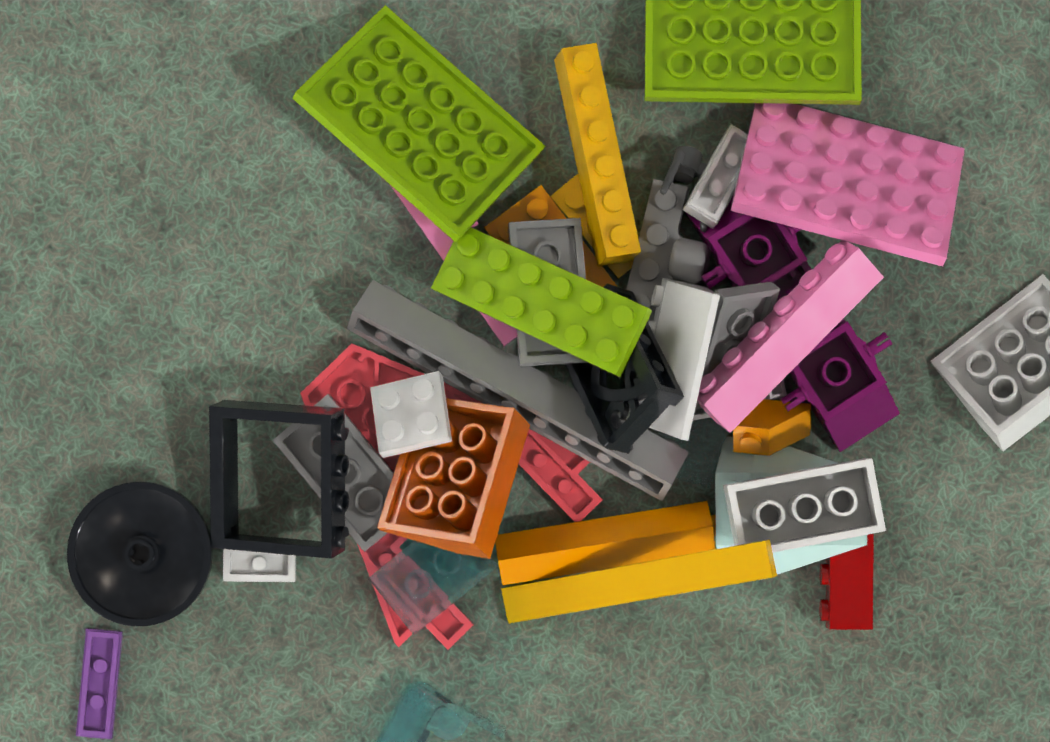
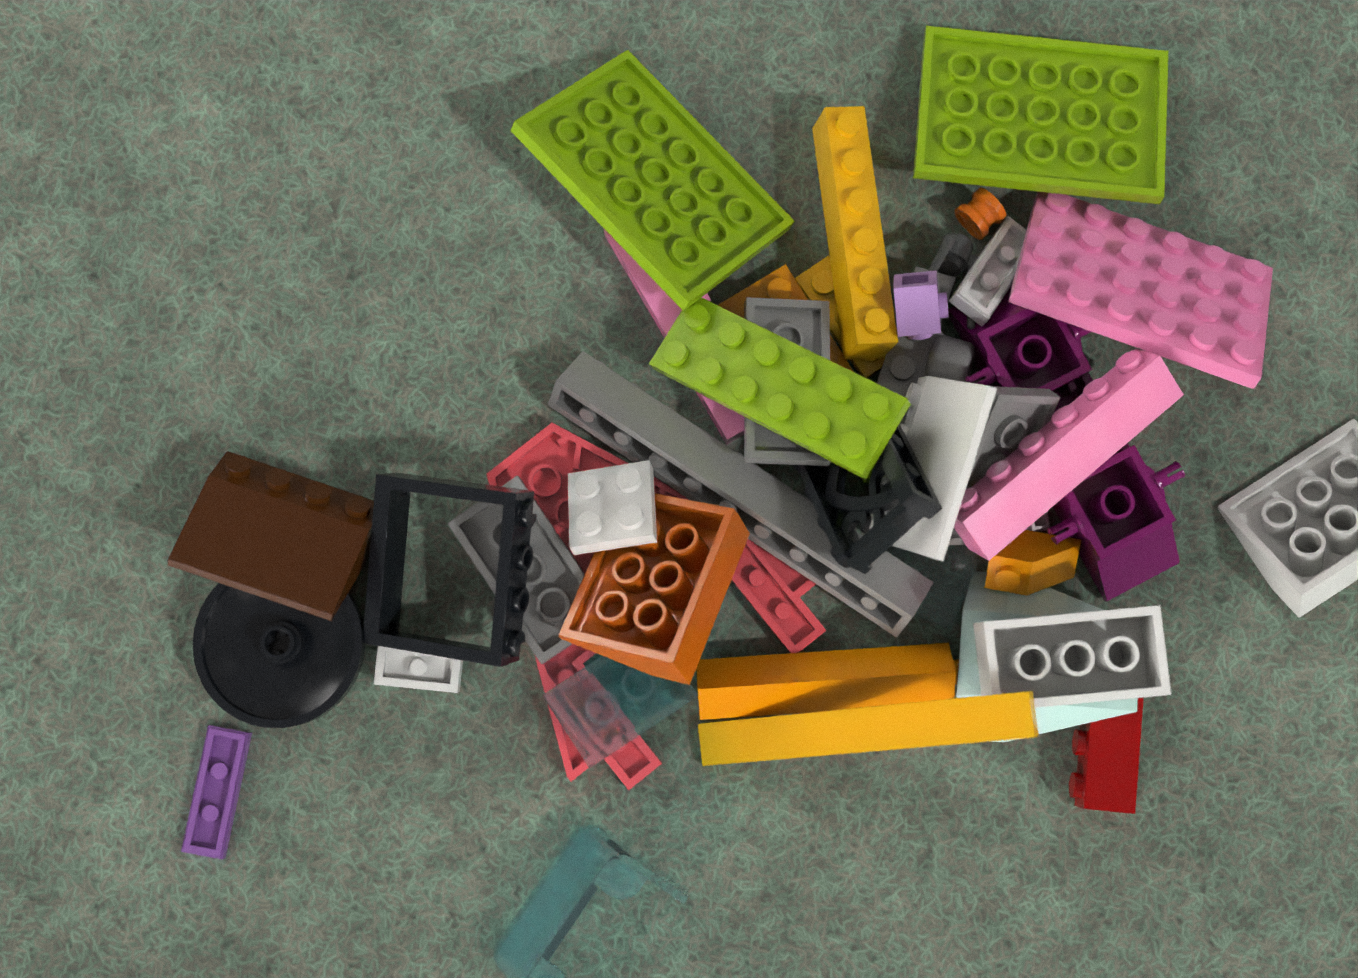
camera: 10 degrees right, 5 degrees down
none -> reddish brown slope [168,451,374,621]
none -> lavender brick [893,270,949,340]
none -> orange wheel [954,187,1007,240]

